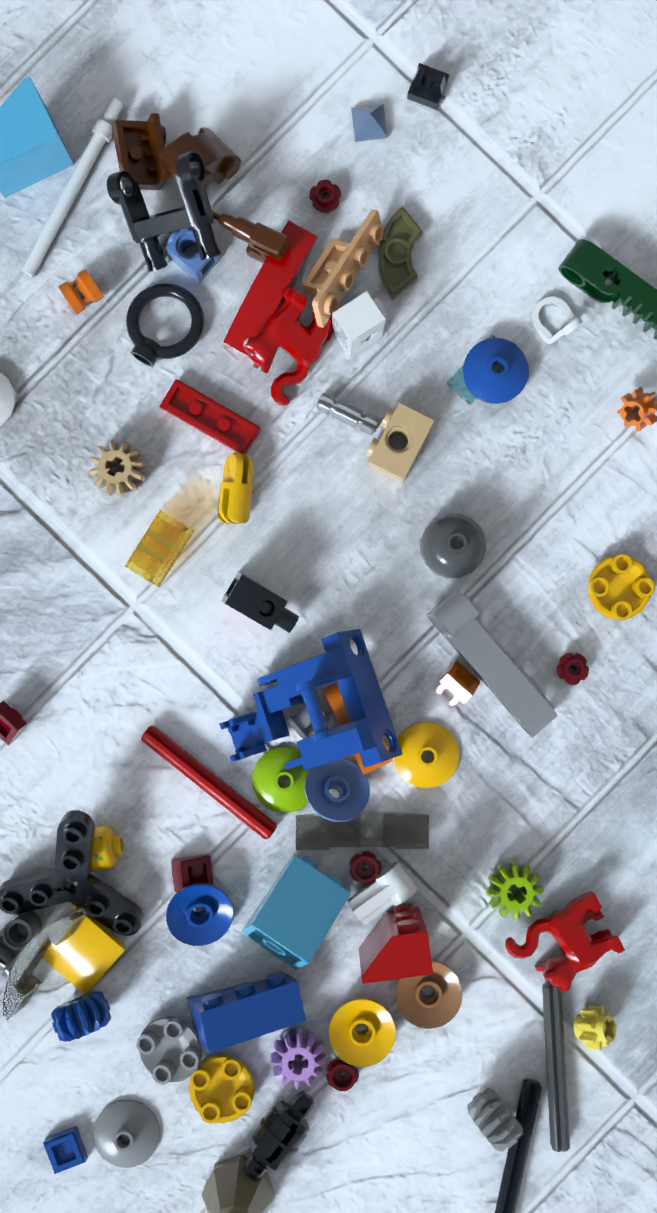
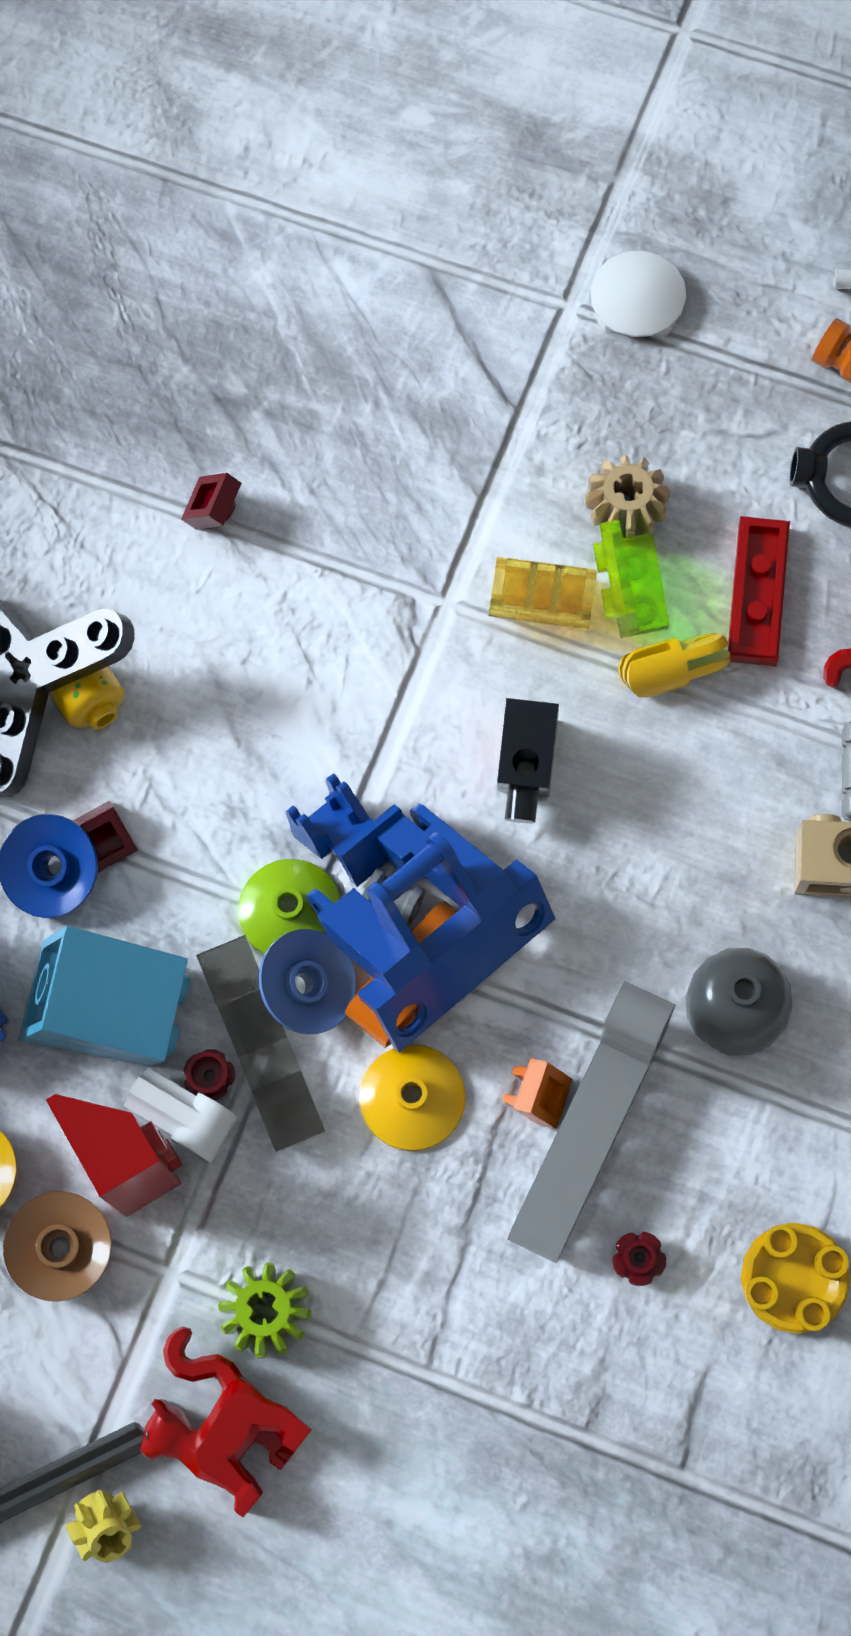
camera: 70 degrees right, 15 degrees down
red axle [141,725,277,840] -> none
none -> clear neon green bracket [593,520,670,638]

